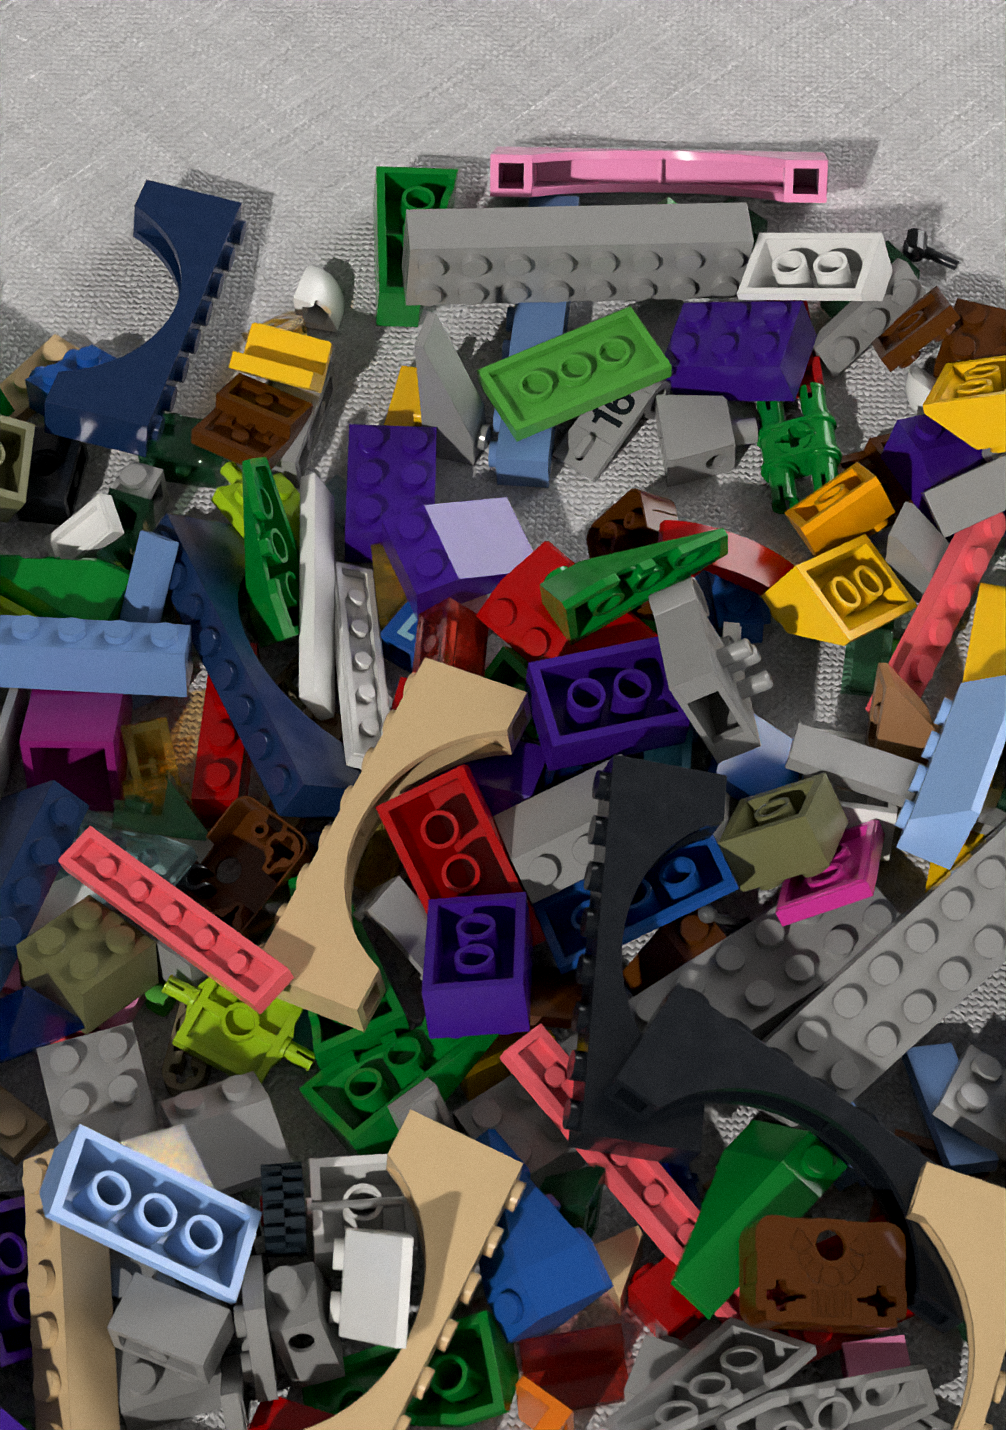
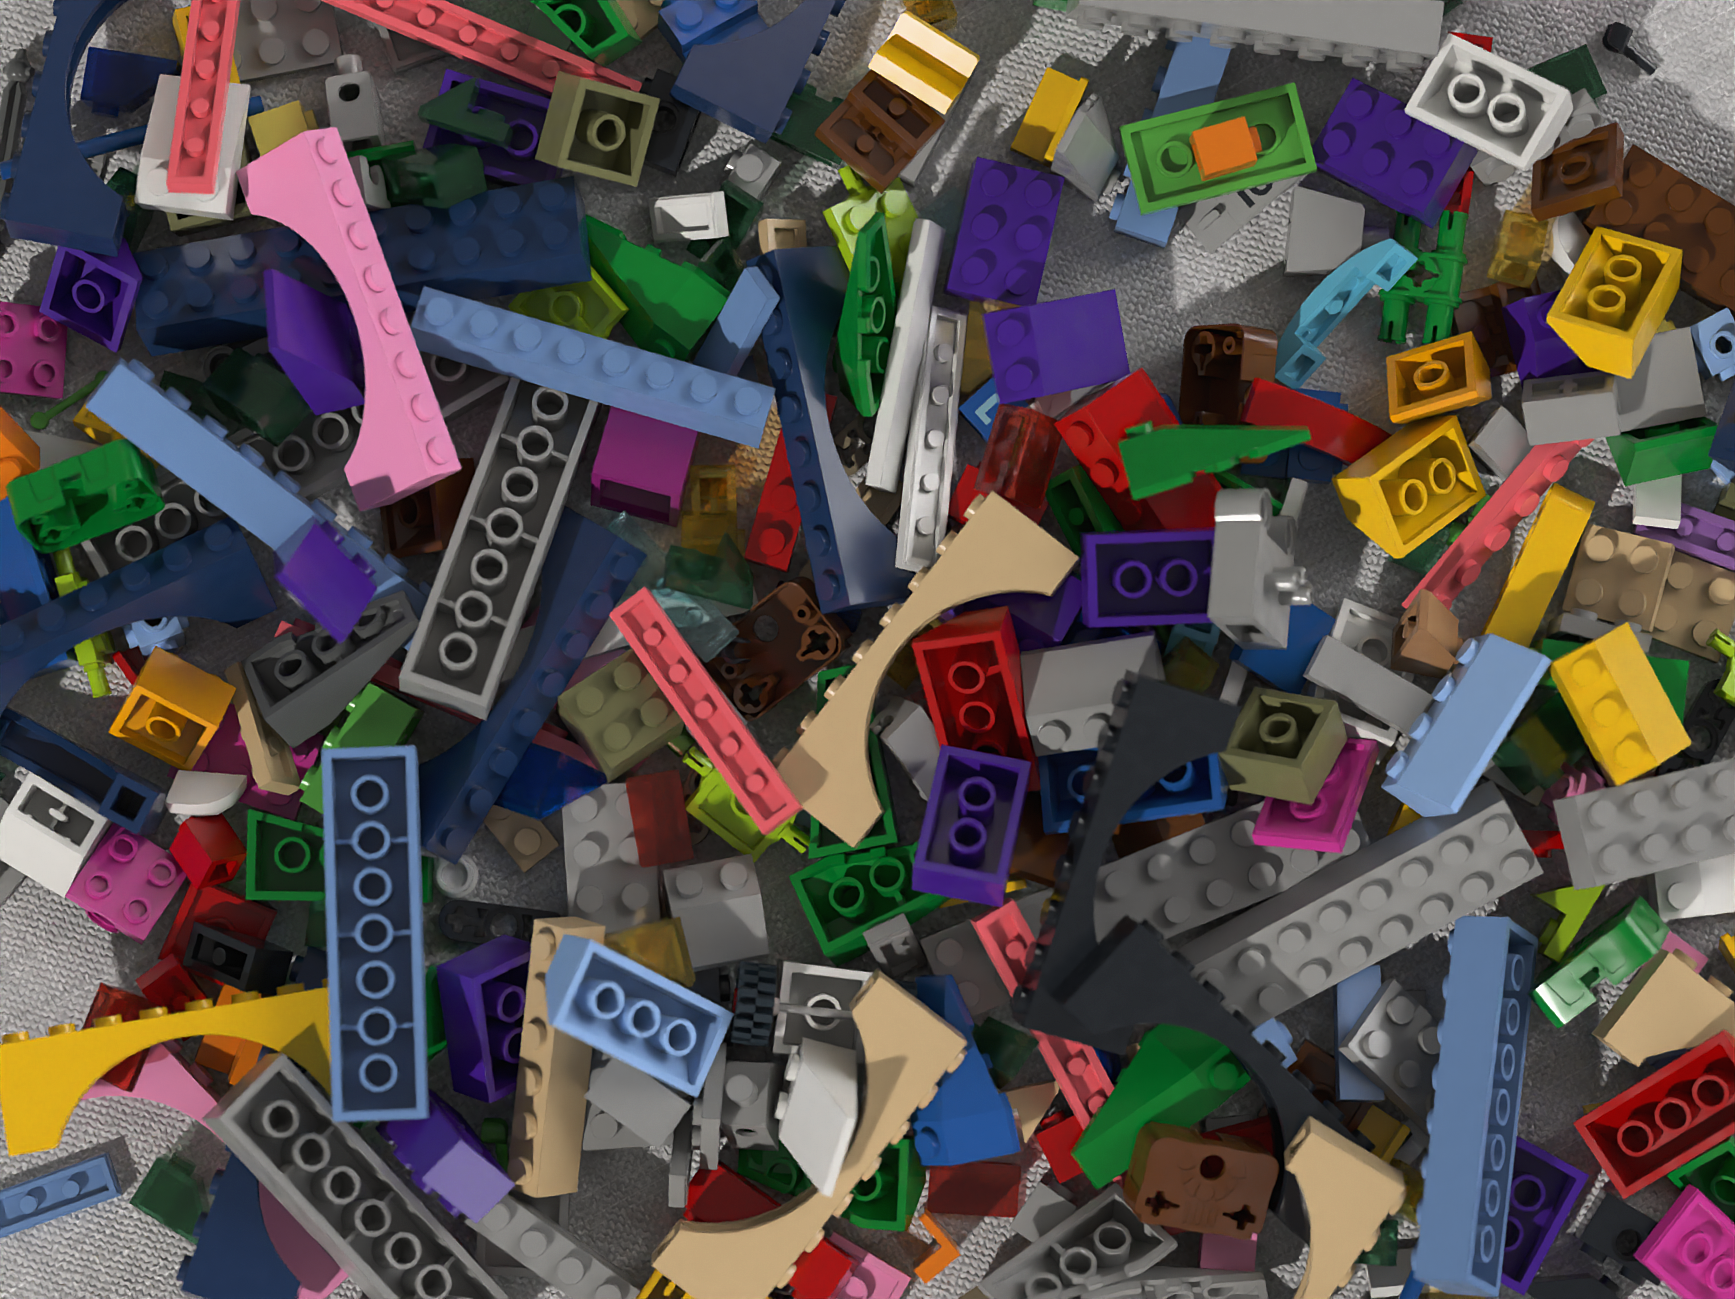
camera: 15 degrees right, 30 degrees up
none -> clear red panel [625,769,694,868]
none -> orange brick [1189,116,1262,182]
none -> medium azure slope [1275,238,1418,389]
none -> clear yellow brick [1486,209,1549,289]

